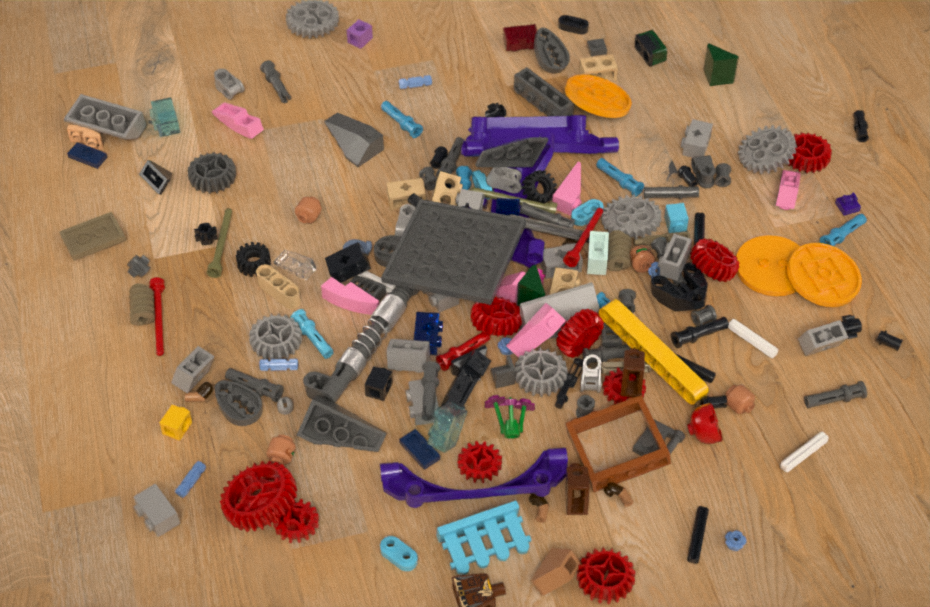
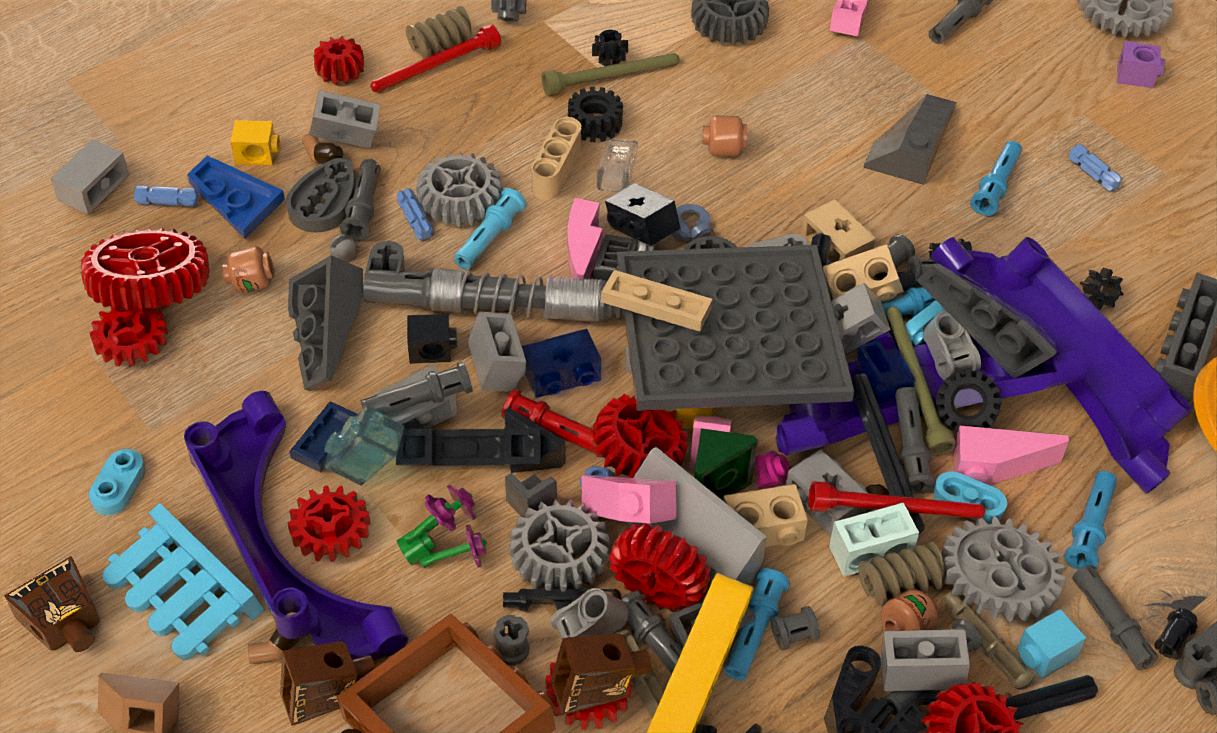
camera: 65 degrees right, 0 degrees up
none -> blue wing [187,155,285,239]
none -> red gear [313,36,364,85]
none -> tan plate [601,270,713,332]

